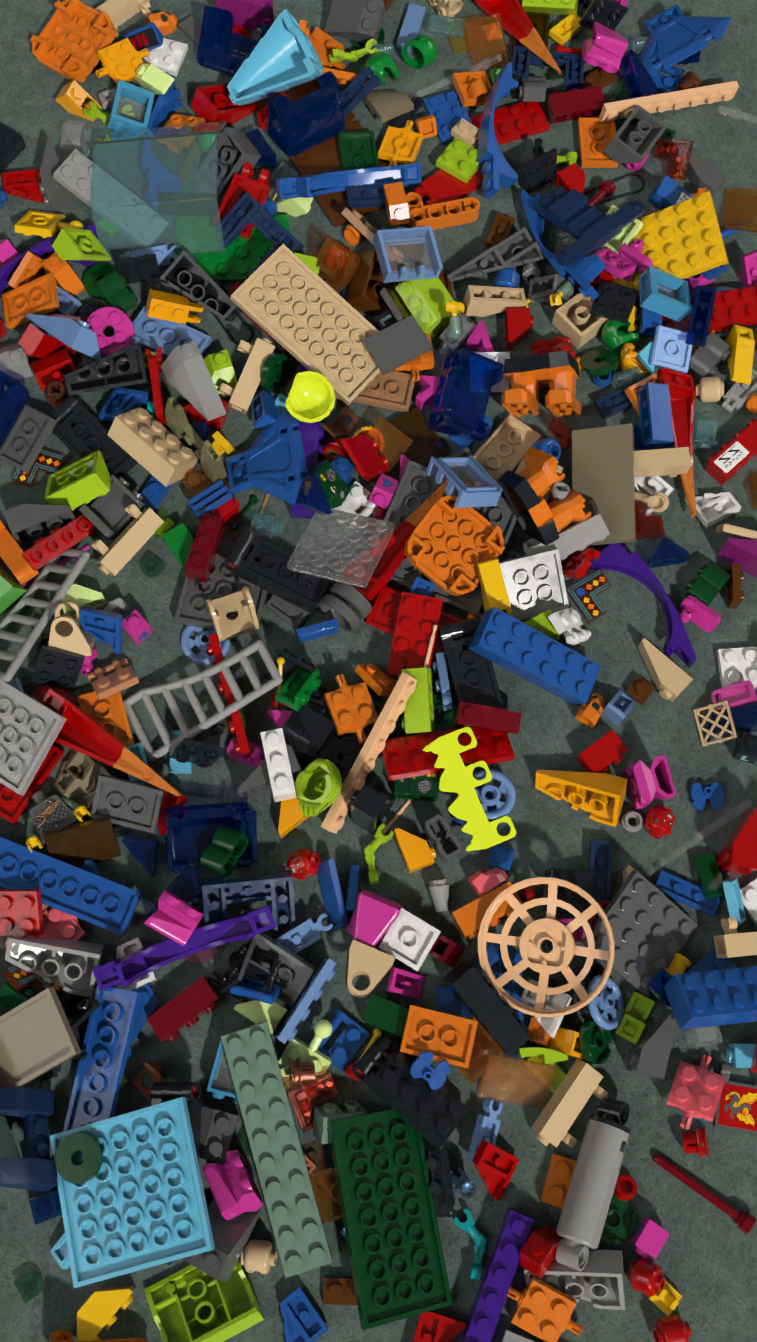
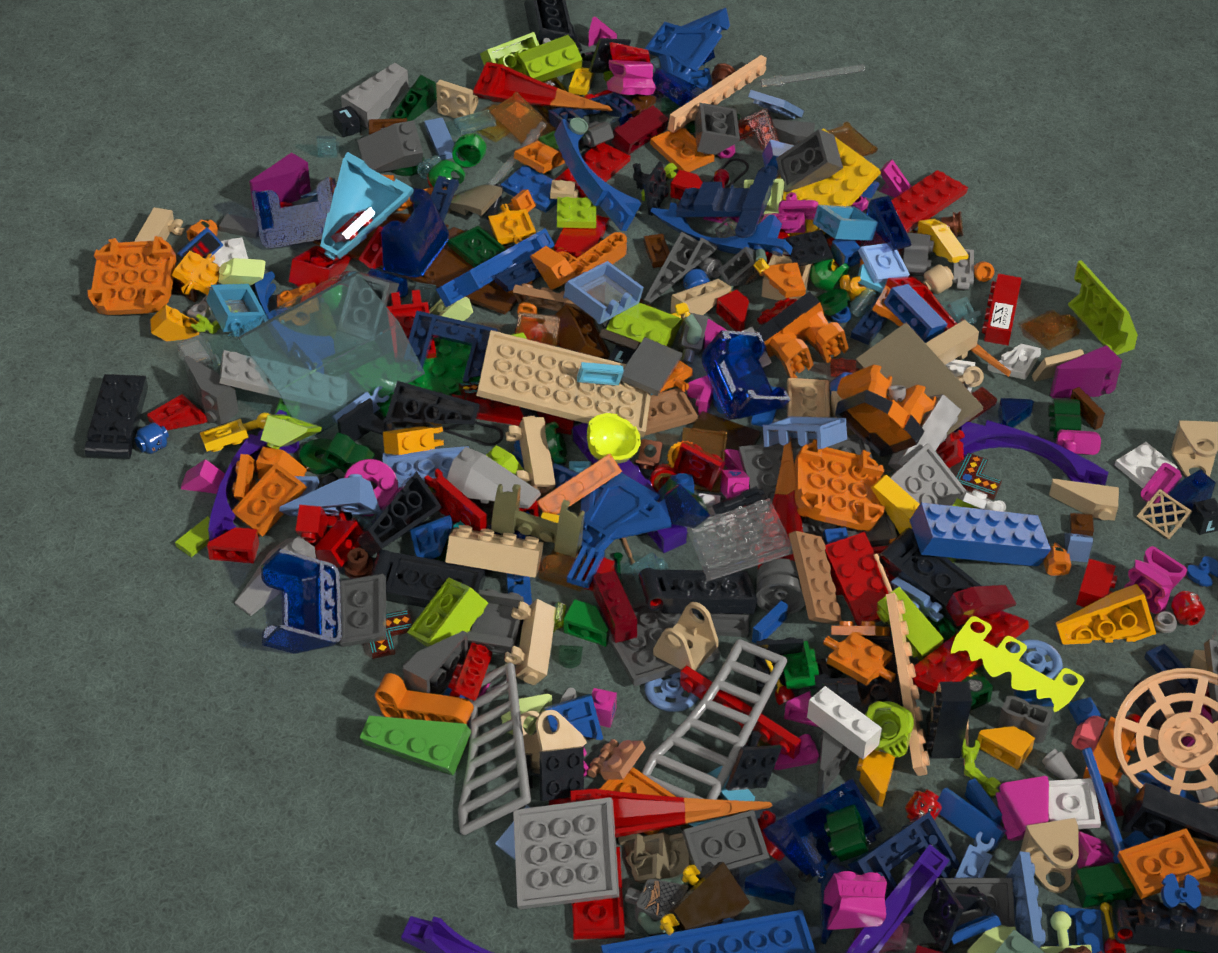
camera: 30 degrees left, 25 degrees down
lime piece [328,39,379,63] -> none
none -> plate [331,207,375,243]
none -> orange tile [537,453,623,515]
none -> sand green piece [569,117,588,135]
none -> medium azure tile [577,362,624,385]
none -> red wing [610,42,651,63]
none -> black piece [712,486,765,517]
none -> medium blue plate [748,90,804,119]
none -> orange wing [759,263,806,298]
none -> dark grey slope [776,129,843,192]
none -> medium nougat plate [789,531,842,625]
none -> blue piece [1082,747,1128,864]

